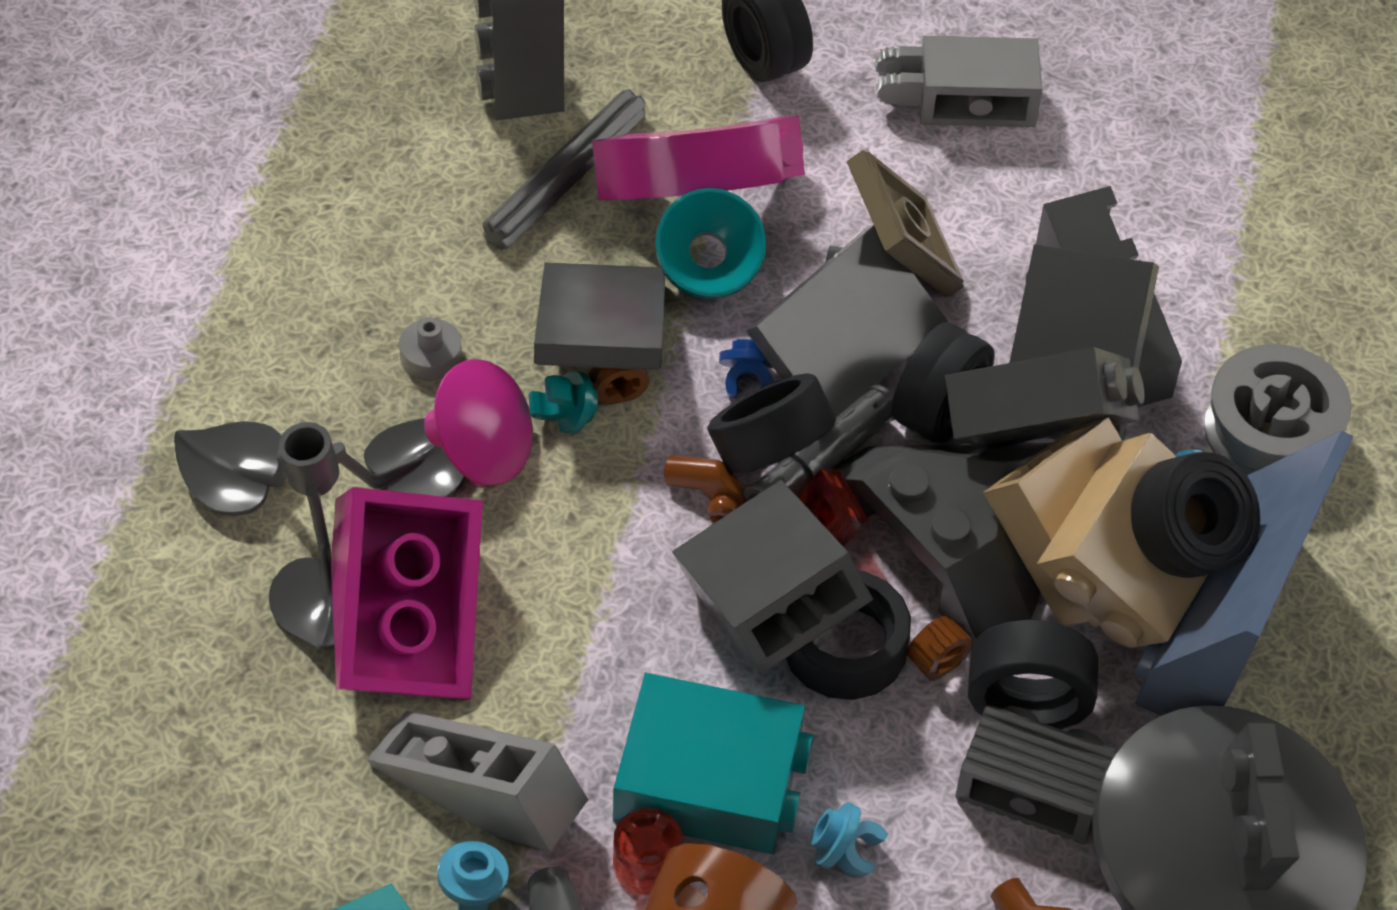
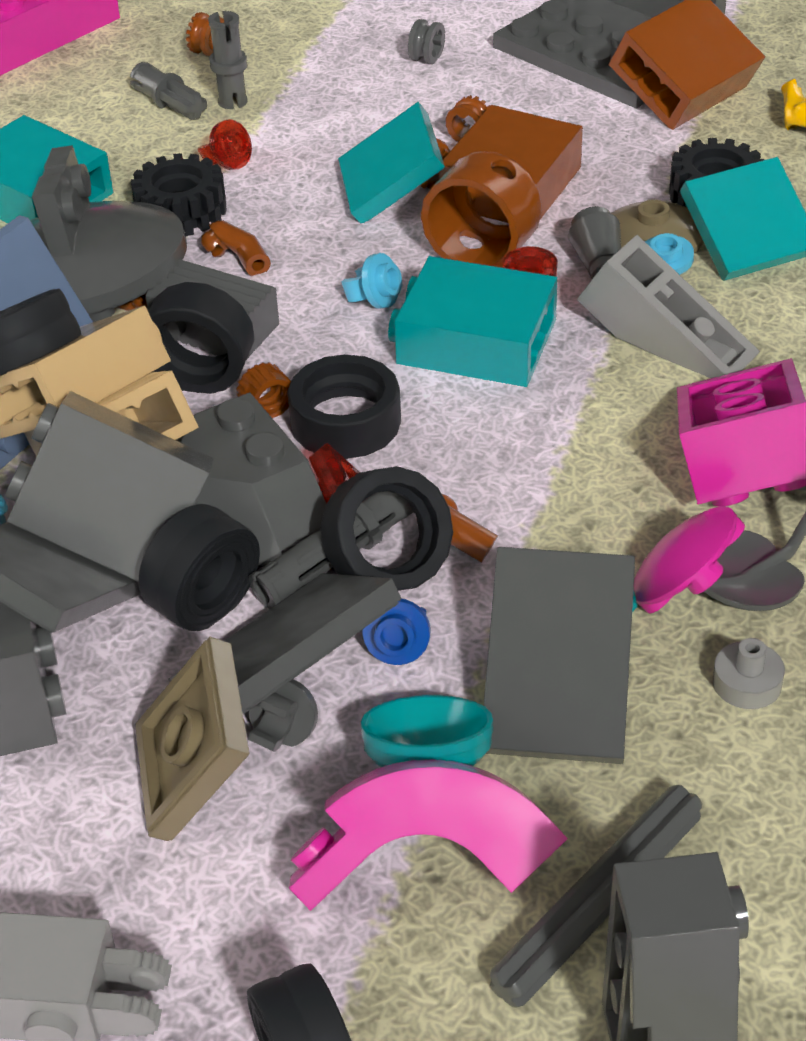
camera: 170 degrees left, 10 degrees down
dark grey brick [672,480,873,674] -> none

